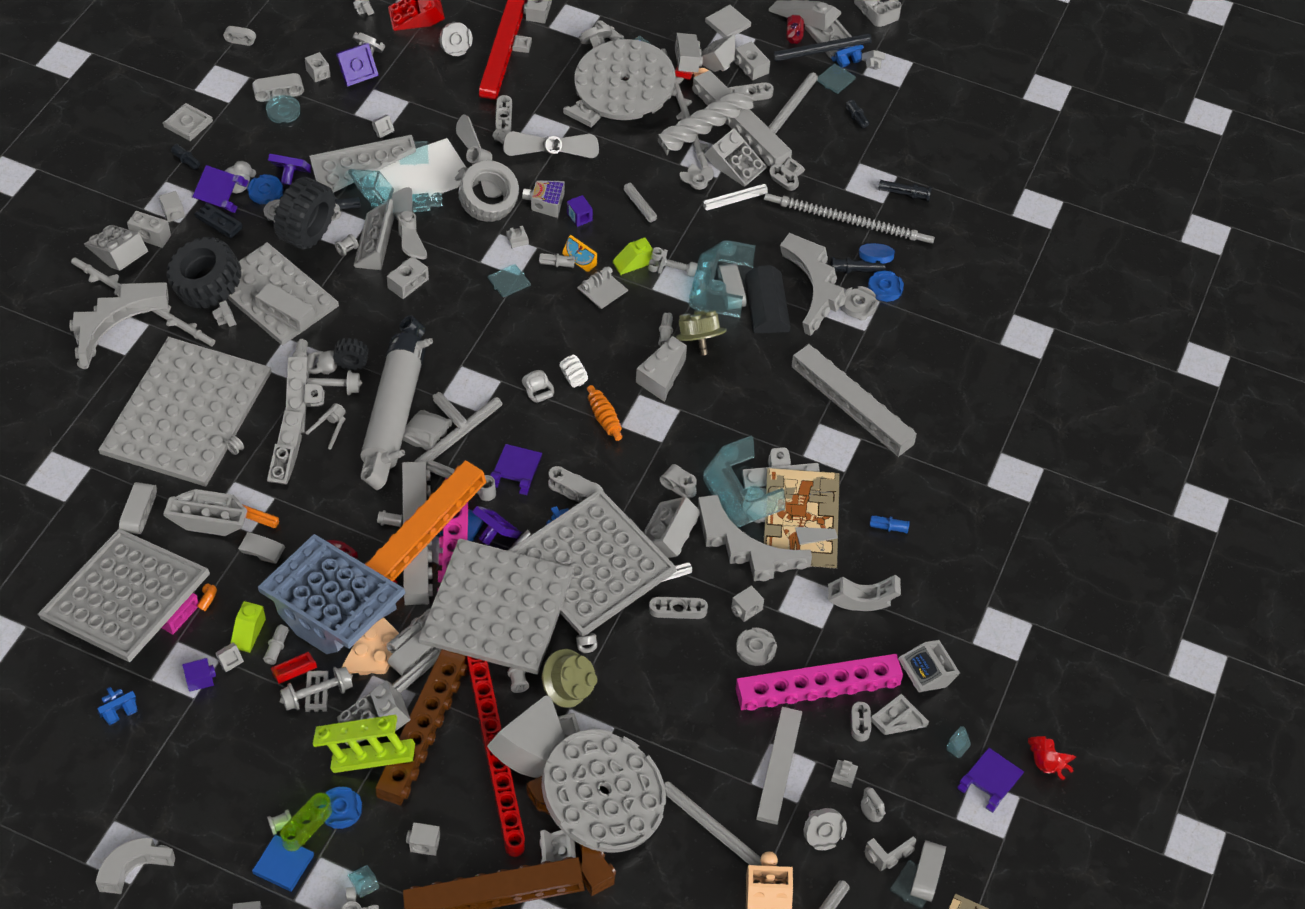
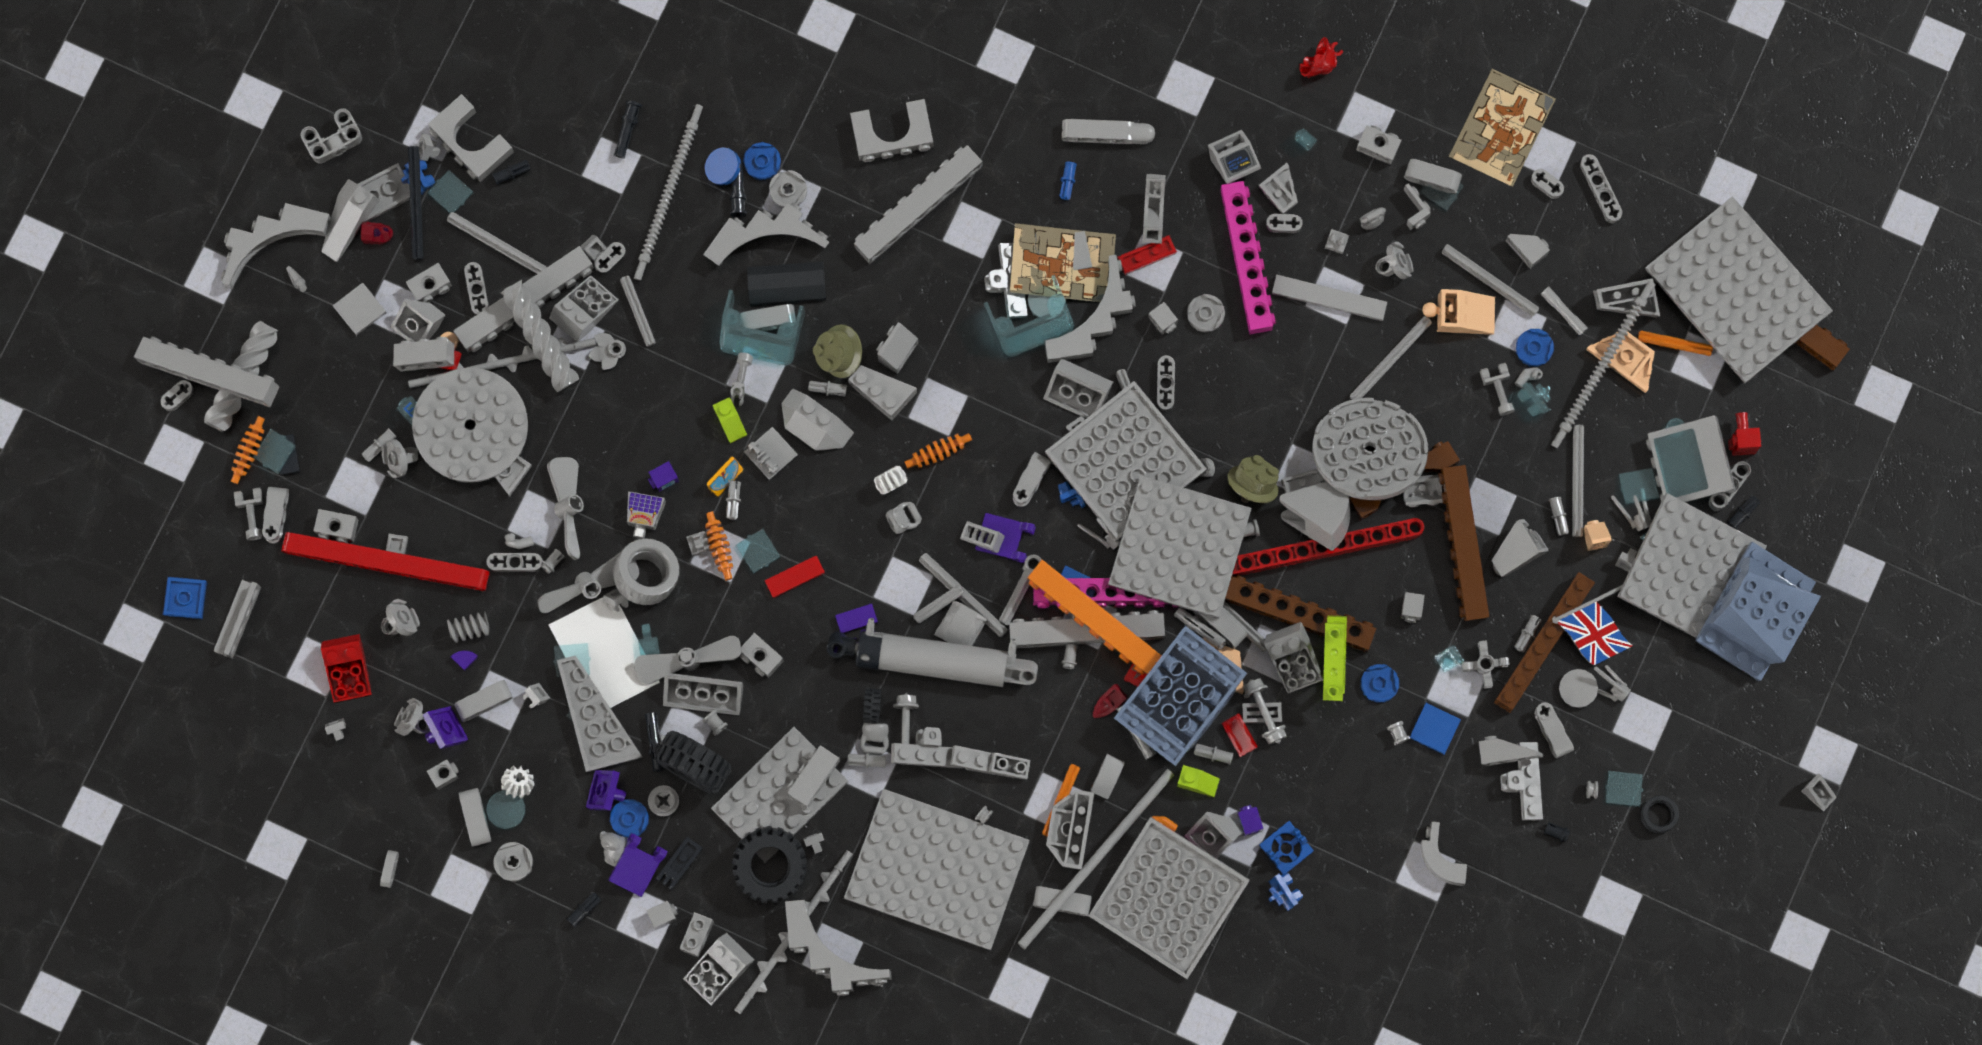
camera: 85 degrees left, 25 degrees up
light grey tile [163,103,213,141] -> none
light grey tile [215,643,244,672] -> none
clear neon green beam [280,793,332,851] -> none
light grey plant [305,403,346,449] -> none
clear light blue slope [348,169,394,208] -> none
dark purple tile [473,506,522,545] -> none
light grey axle [624,183,657,222] -> none
light grey piece [660,464,697,499] -> none
dark purple flag [957,748,1024,813] -> none
none -> light grey arch [428,94,514,182]
none -> light grey piece [447,611,489,643]
none -> dark purple tile [451,651,478,670]
none -> light grey beam [454,680,513,722]
none -> light grey plate [494,842,533,882]
none -> white gear [501,765,534,799]
none -> light grey arm [505,533,534,549]
none -> orange piece [705,512,733,581]
none -> red tile [765,555,825,599]
none -> light grey wedge [781,389,854,451]
none -> dark purple tile [835,604,878,633]
none -> light grey arch [850,99,933,162]
none -> light grey slope [877,322,918,374]
none -> light grey slope [960,521,1004,553]
none -> light grey piece [1018,769,1174,949]
none -> light grey piece [1062,119,1155,144]
none -> red tile [1117,235,1177,275]
none -> light grey slope [1185,812,1243,858]
none -> blue piece [1259,821,1314,875]
none -> light grey brick [1357,125,1401,165]

